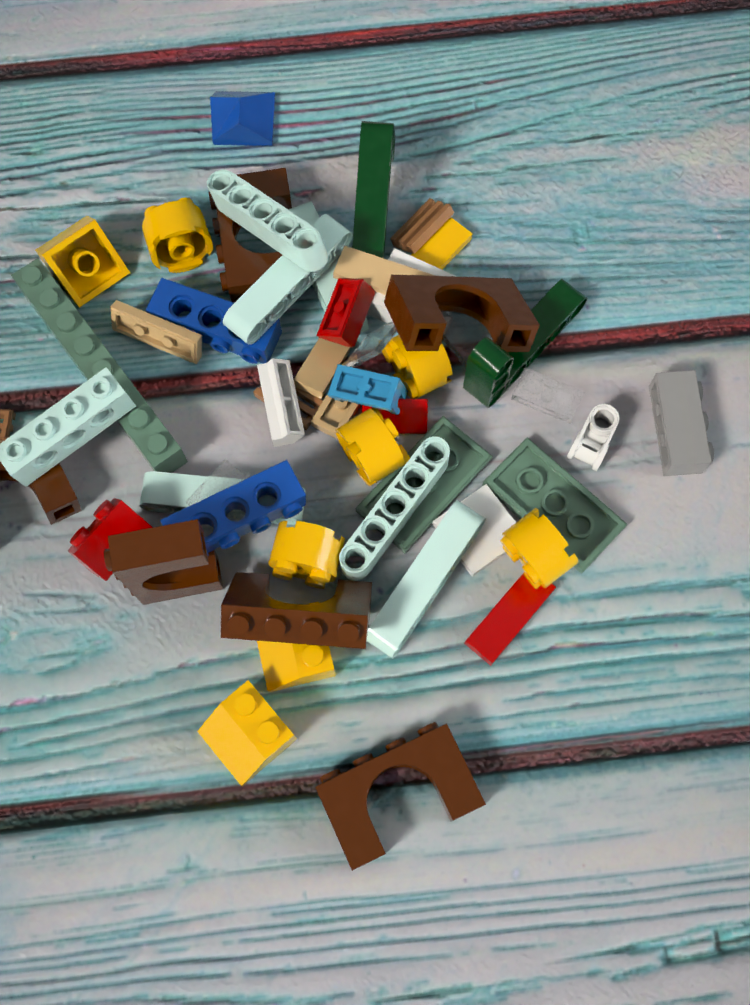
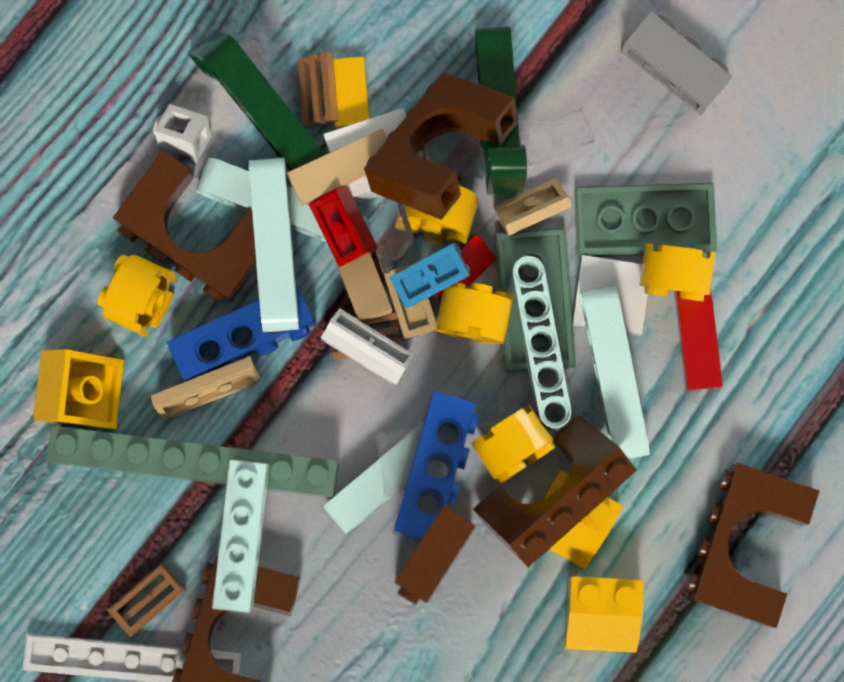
camera: 50 degrees left, 10 degrees up
red slope [68,498,153,581] -> none
light aqua beam [207,170,328,272] -> none
blue slope [210,91,275,146] -> none
white piece [567,404,620,472] -> none
none -> white brick [153,104,211,163]
none -> tan plate [493,178,572,236]

